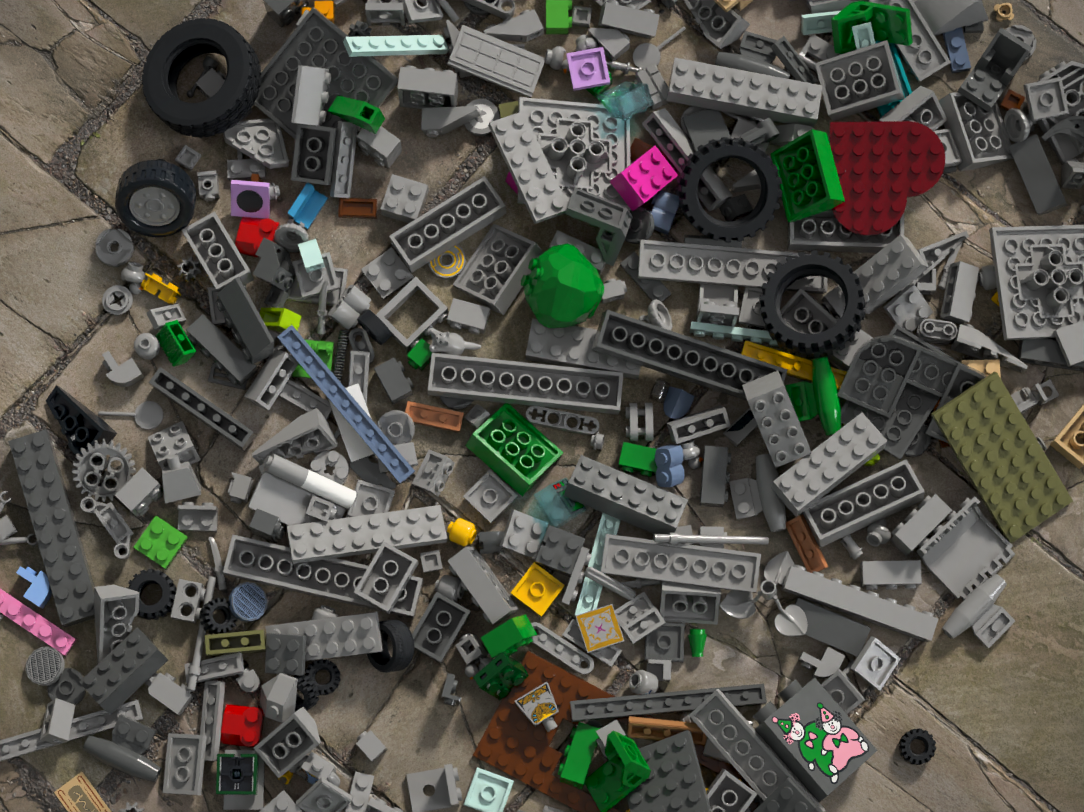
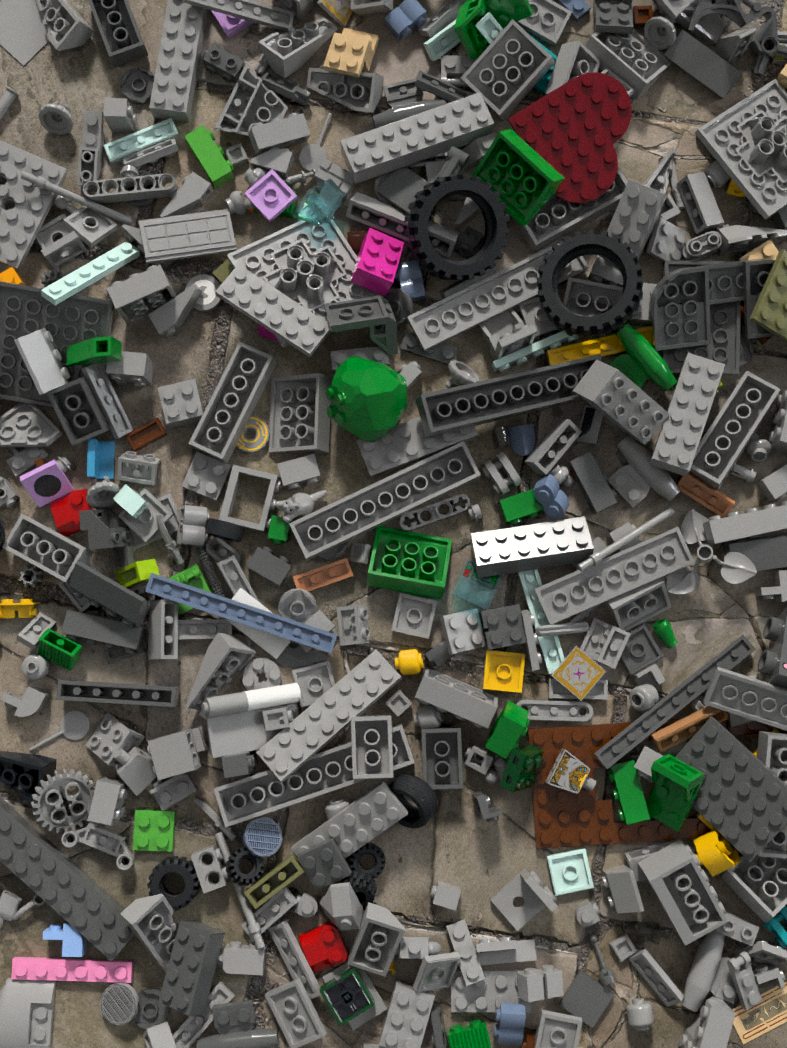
camera: 30 degrees left, 5 degrees up
none -> light grey bracket [117,451,160,486]
none -> light grey brick [147,728,201,780]

